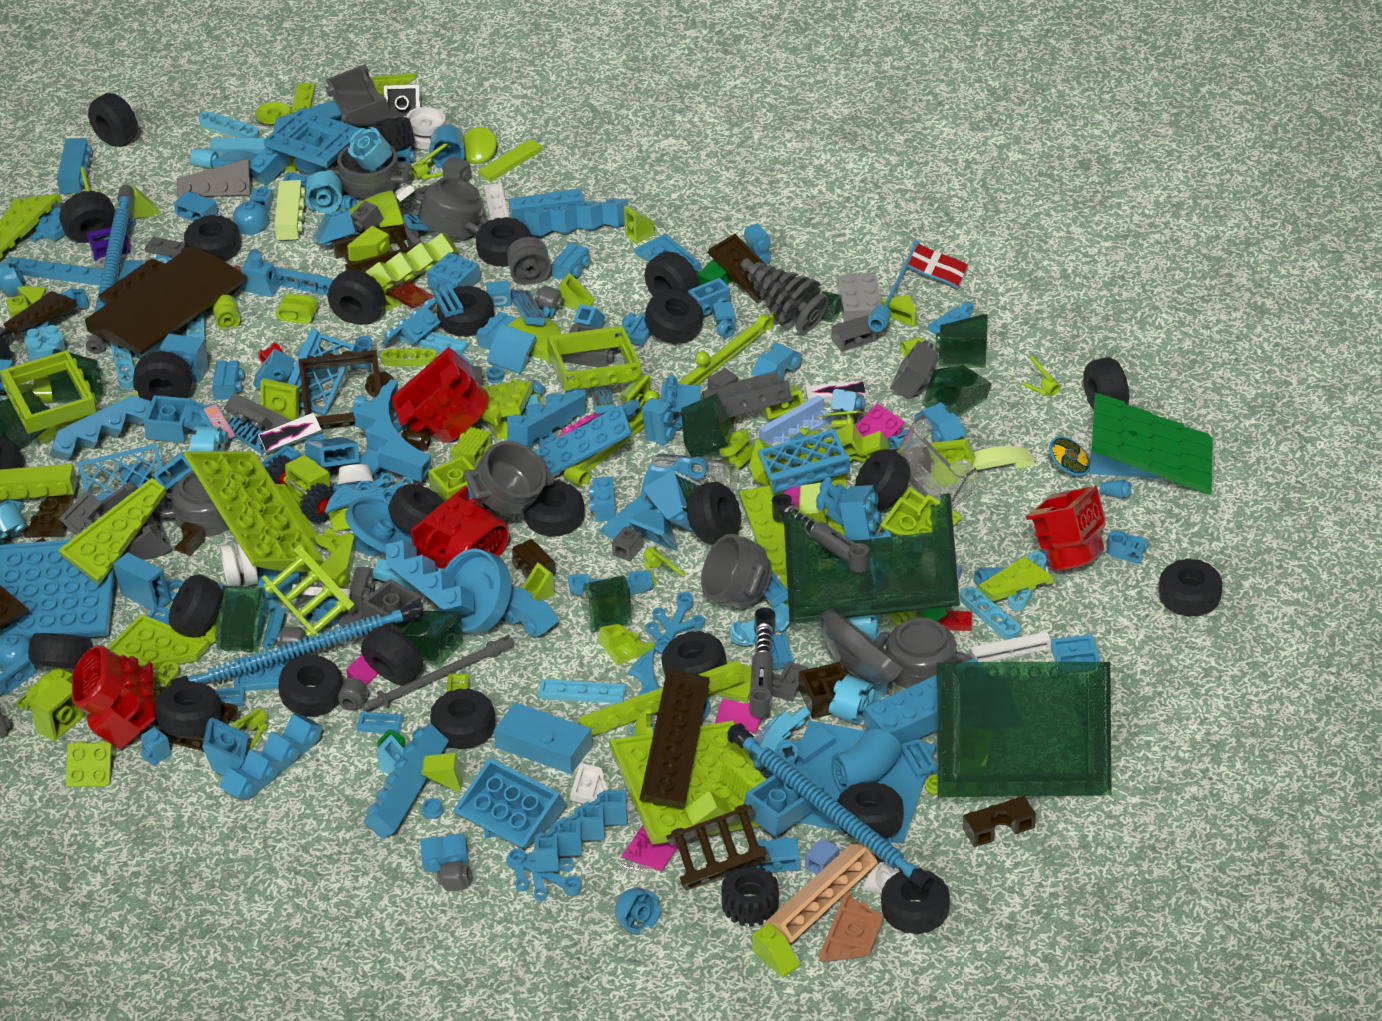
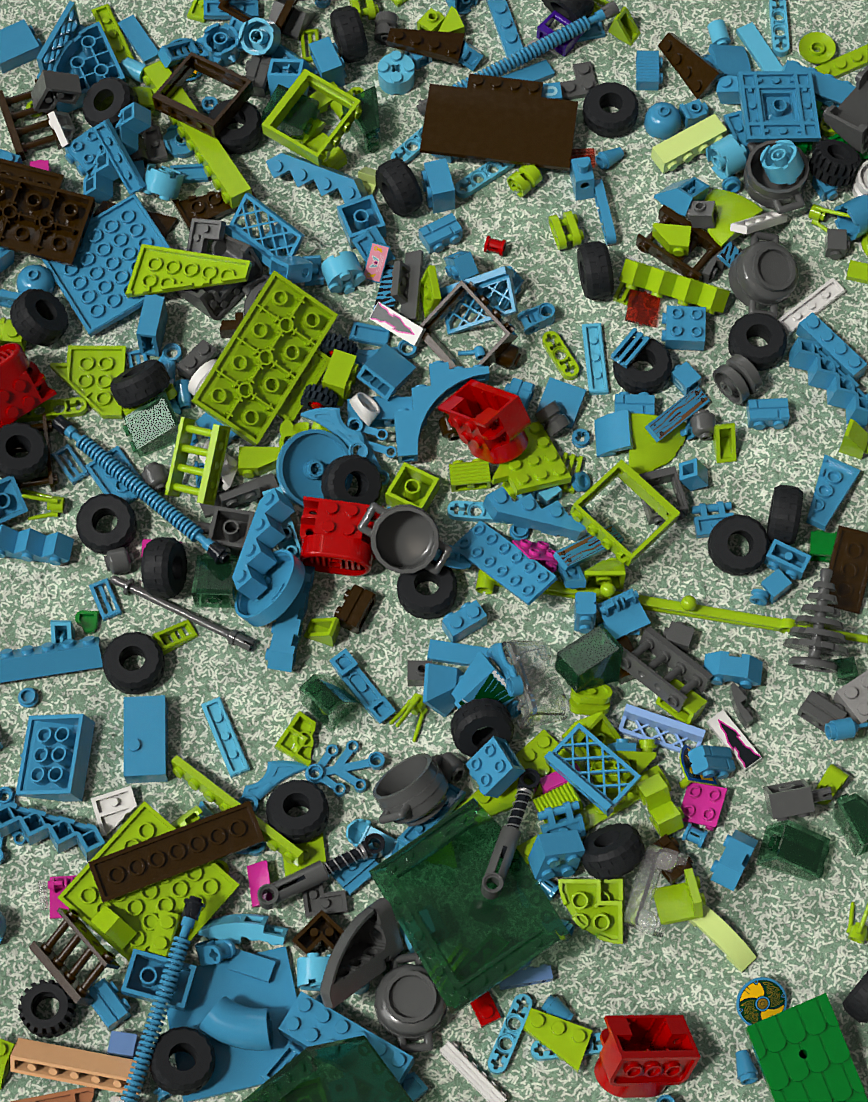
camera: 60 degrees right, 25 degrees up
dark azure tile [262,606,285,649] -> none
dark azure bracket [382,298,441,346] -> none
lime slope [421,753,463,792] -> none
none -> dark grey brick [177,339,219,380]
none -> dark azure brick [466,736,525,798]
none -> dark grey slope [729,682,754,729]

